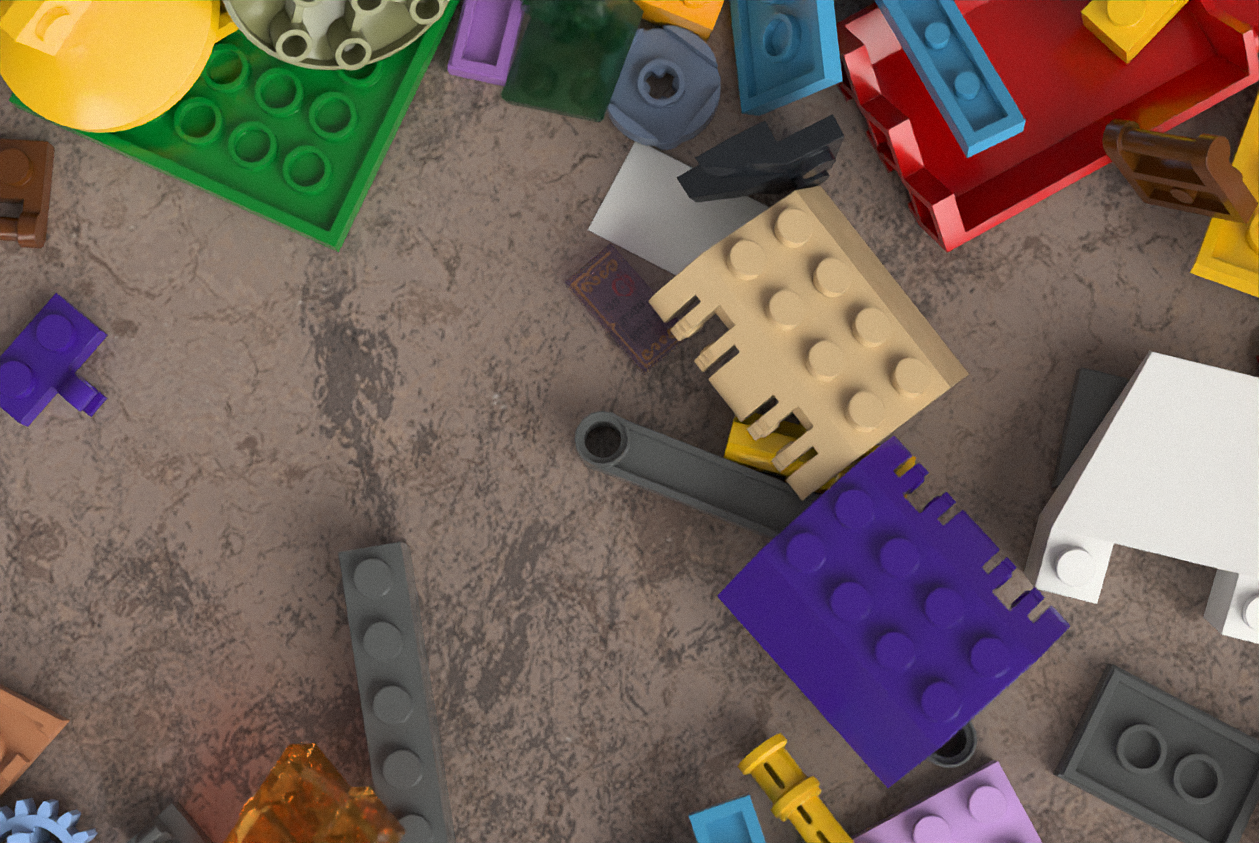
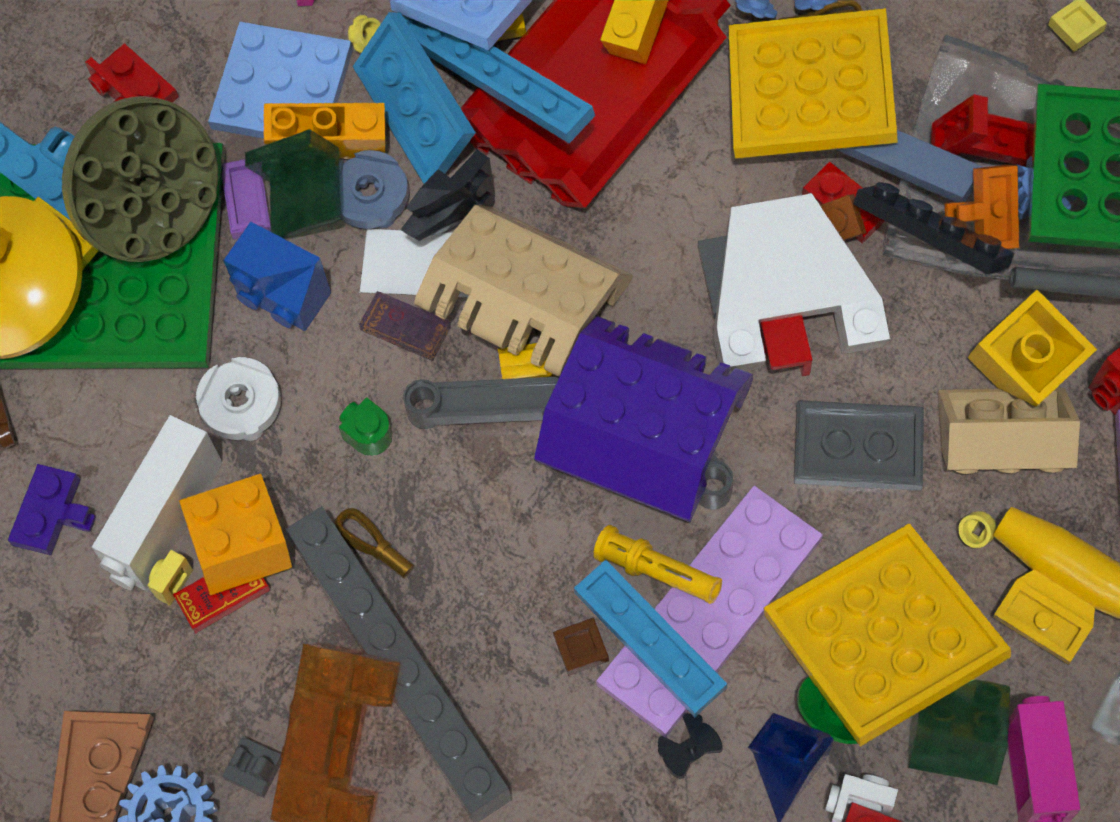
camera: 20 degrees left, 15 degrees down
reddish brown plate [1102,119,1258,224] -> none
none -> white brick [91,415,222,592]
none -> light yellow plate [147,550,193,606]
none -> red tile [173,577,270,634]
none -> light orange piece [179,473,292,595]
none -> white plate [196,357,281,441]
none -> blue slope [223,221,331,331]
none -> pearl gold piece [334,508,414,579]
none -> green plate [339,397,393,456]
none -> red panel [760,315,813,376]

